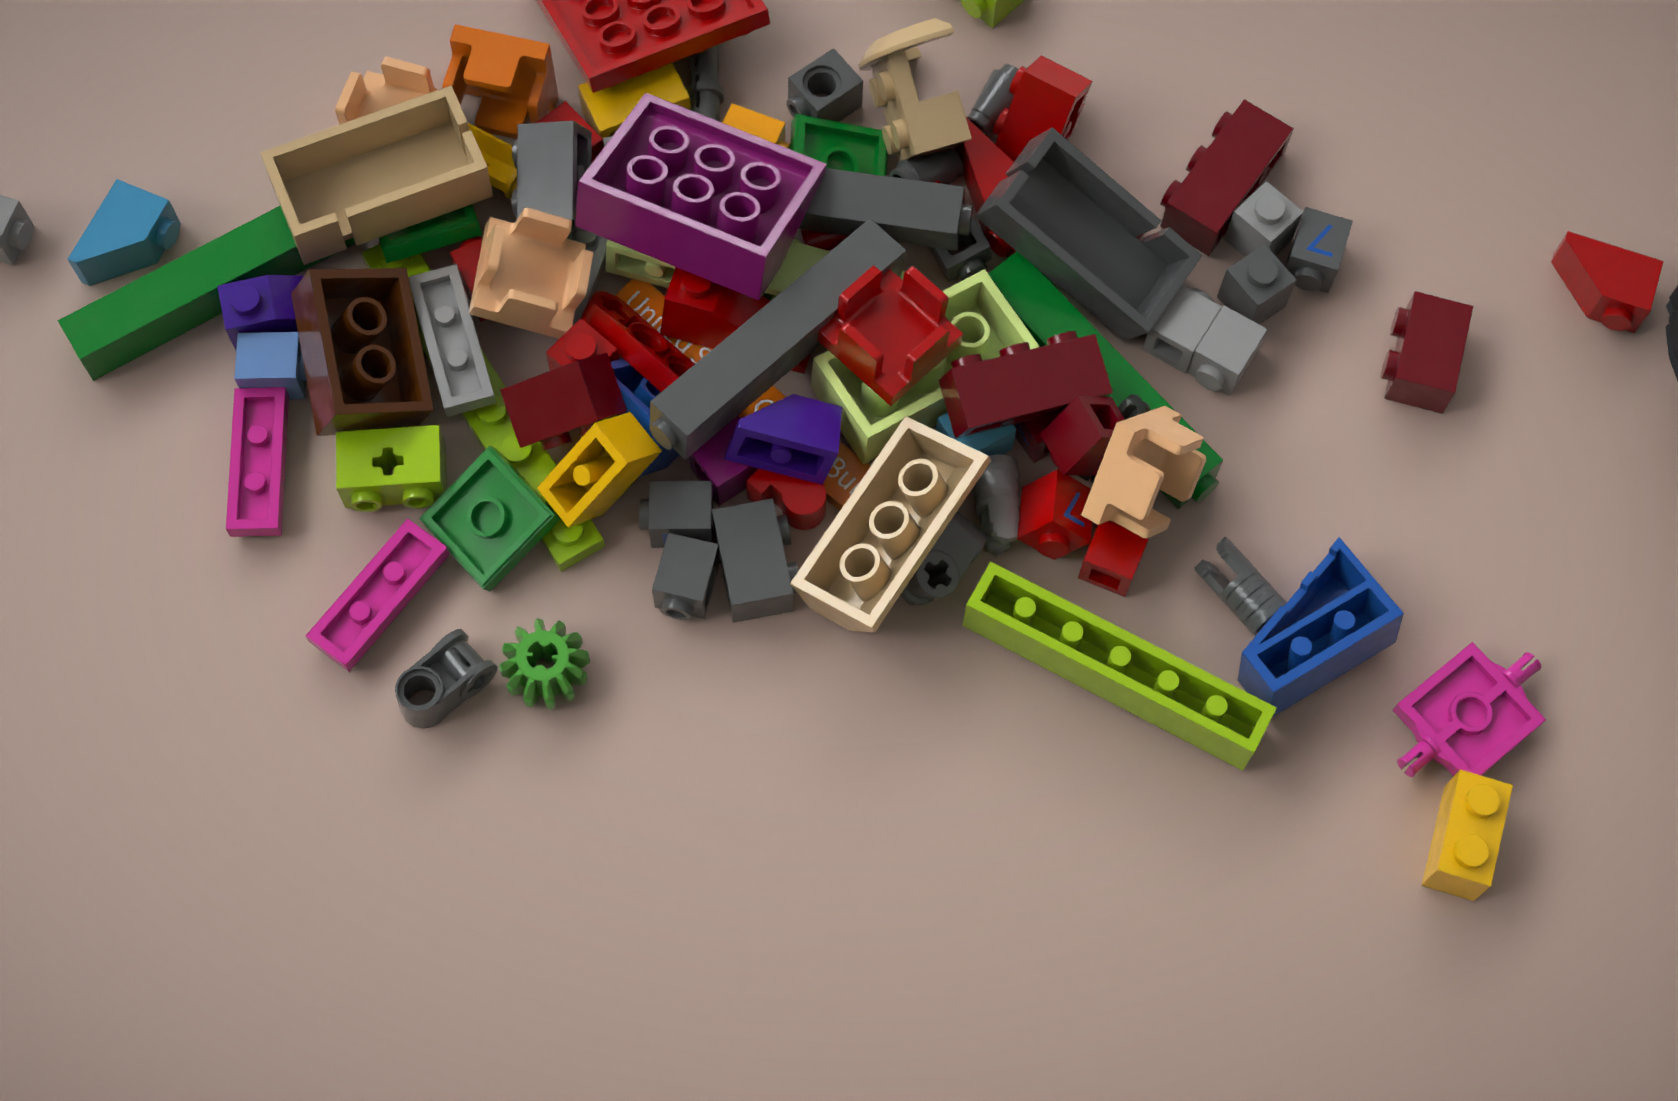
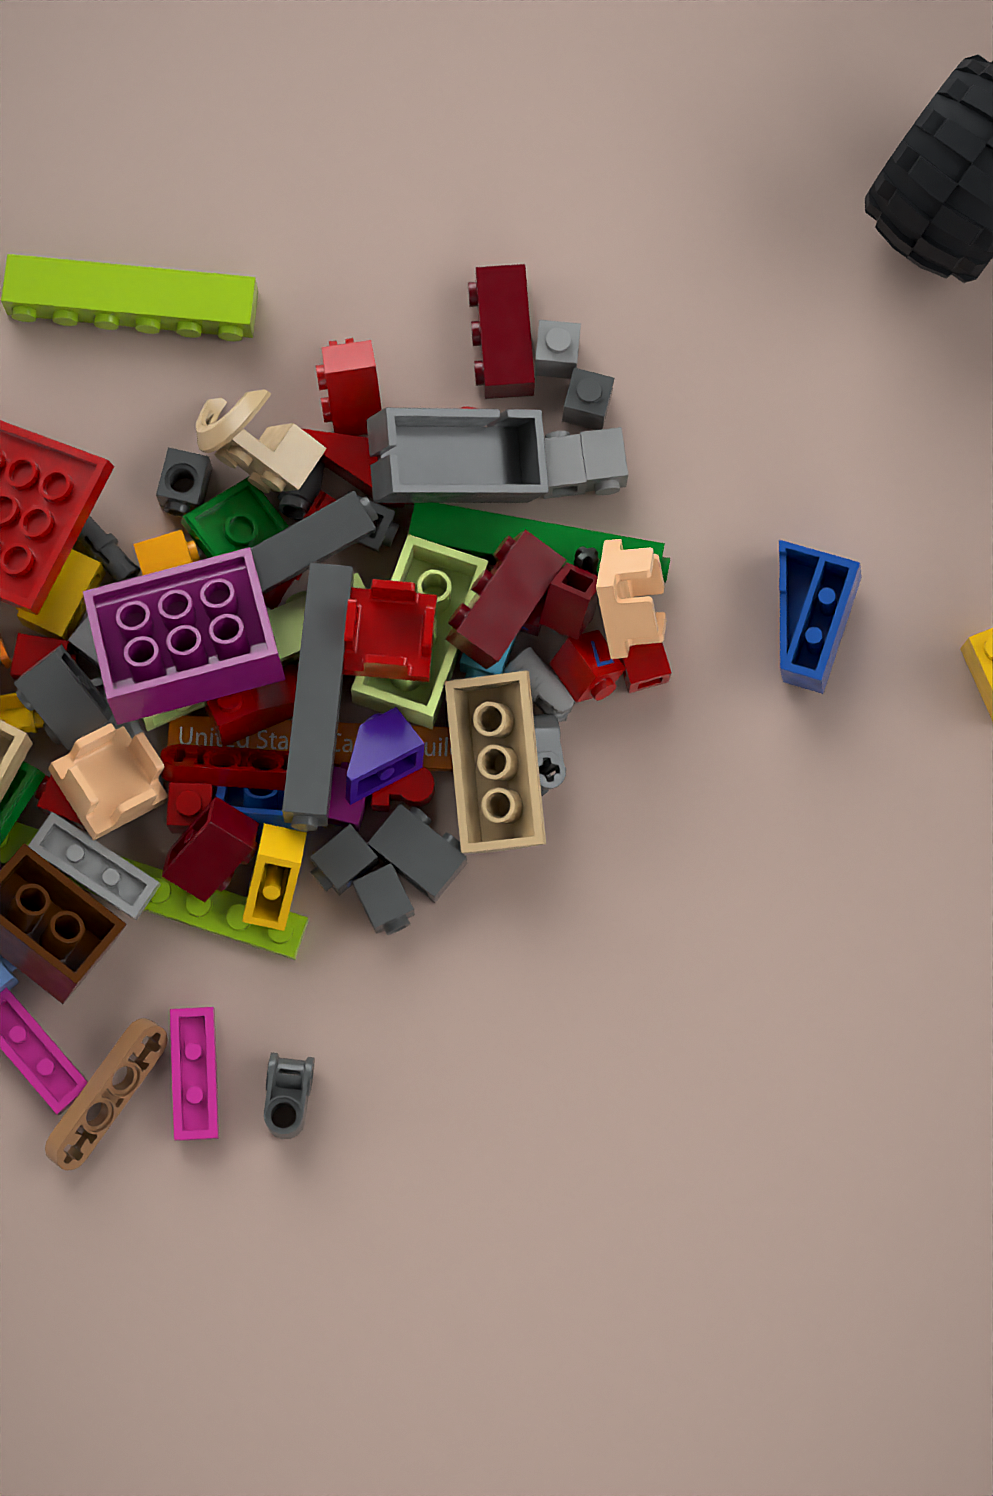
camera: 40 degrees left, 10 degrees up
lime brick [336,425,447,512] -> none
green plate [419,446,561,592] -> none
bright green gear [499,618,590,709] -> none
lime brick [962,561,1277,771] -> none
dark grey cone [967,64,1019,137] -> none
dark grey hinge [1194,537,1287,636] -> none
dark grey brick [1285,207,1353,293] -> none
dark red brick [1380,291,1473,414] -> none
dark pink plate [1392,642,1546,777] -> none
red slope [1551,231,1664,333] -> none
none -> medium nougat beam [45,1018,168,1171]

